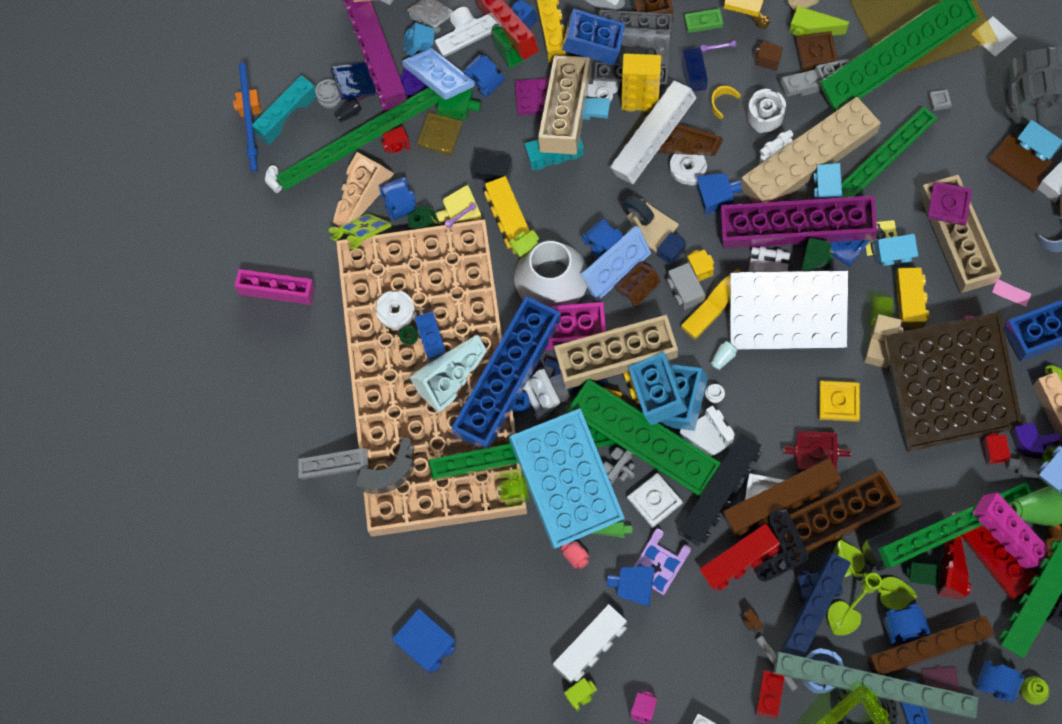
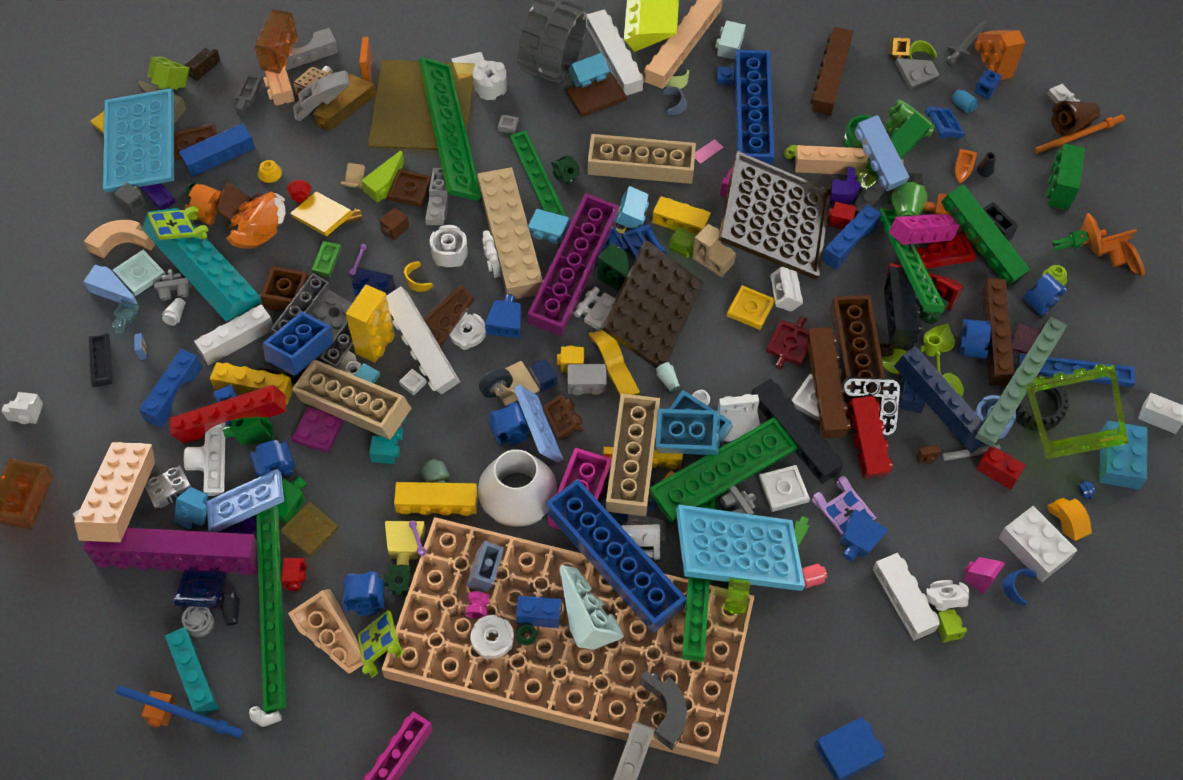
camera: 75 degrees left, 10 degrees down
black brick [471,151,513,182] -> none
lime brick [508,230,539,257] -> none
magenta plate [927,182,972,226] -> none
none -> white plate [399,369,427,396]
none -> sand green head [421,459,450,483]
none -> dark pink wheel [465,591,490,619]
none -> sand blue brick [466,541,504,593]
none -> white brick [473,60,507,100]
none -> dark green brick [551,155,580,184]
none -> blue plate [622,224,667,259]
none -> white brick [770,267,803,311]
none -> blue arch [822,204,882,271]
none -> dark brown tile [879,343,894,357]
none -> white plate [926,580,969,611]

